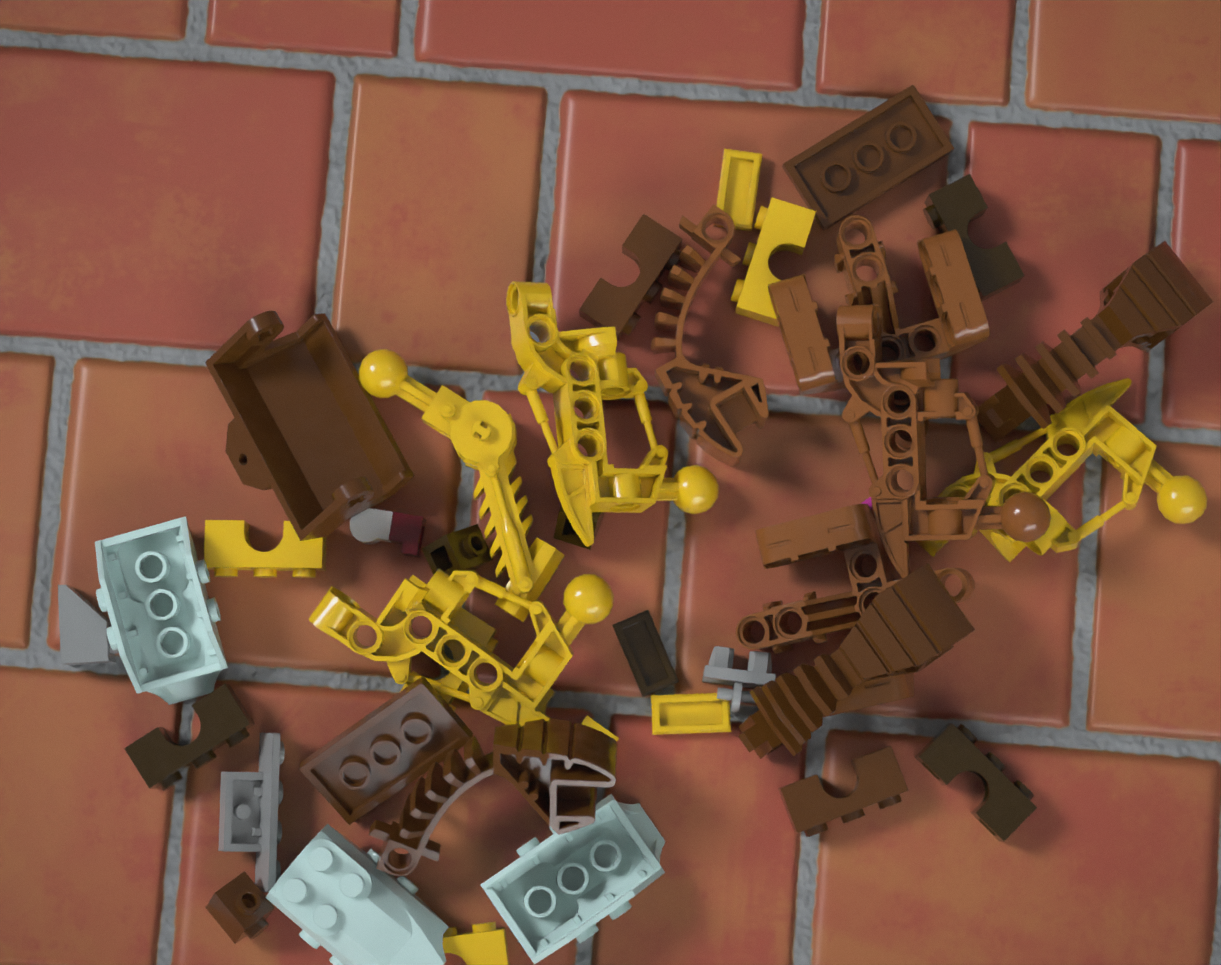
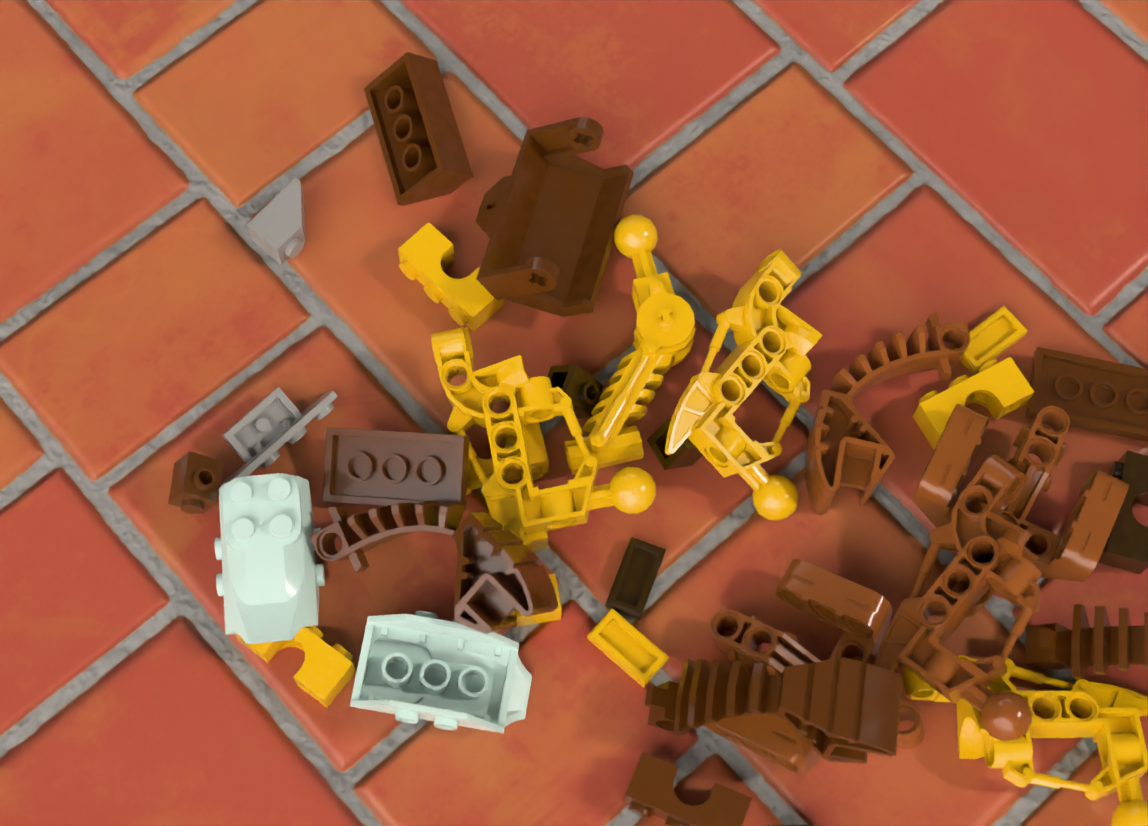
camera: 40 degrees right, 15 degrees down
light aqua slope [95,516,228,705] -> none
dark brown arch [124,684,255,791] -> none
leg [350,508,426,558] -> none
reddish brown arch [579,214,682,341] -> none
light grey hips [702,646,776,713] -> none
none -> reddish brown slope [364,52,473,206]

